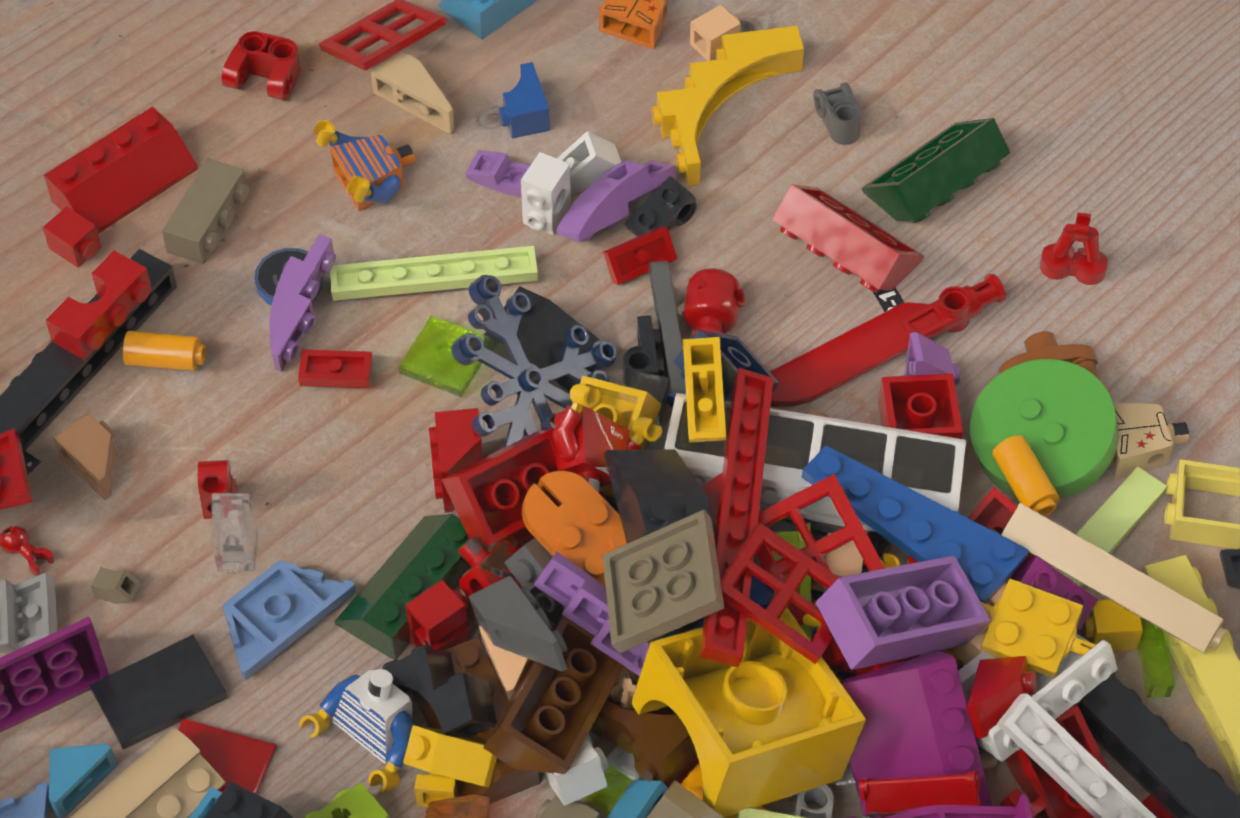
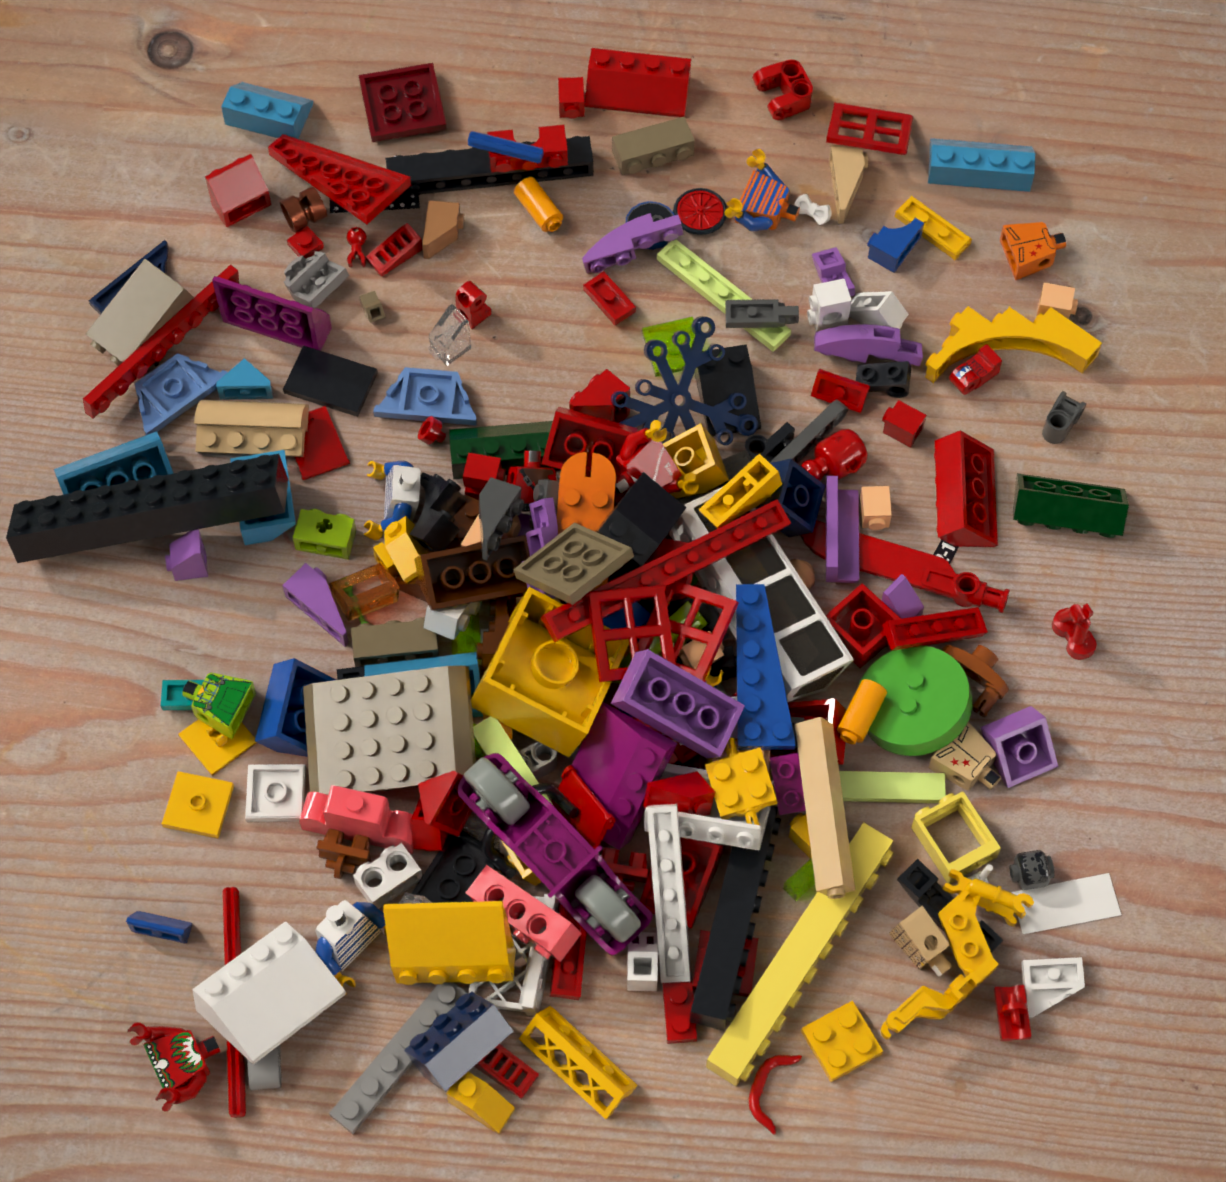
camera: 50 degrees right, 10 degrees up
none -> red slope [366,223,423,277]
none -> red tile [418,416,446,445]
none -> blue axle [468,131,544,163]
none -> red wheel [673,188,727,235]
none -> dark grey hinge [725,299,799,328]
none -> white piece [794,194,832,225]
none -> medium lavender panel [826,476,859,583]
none -> light nougat brick [860,486,892,530]
none -> red brick [882,400,927,448]
none -> red plate [882,607,988,651]
none -> yellow tile [895,196,972,260]
none -> red leg [949,344,1002,395]
none -> medium lavender slope [980,706,1058,788]

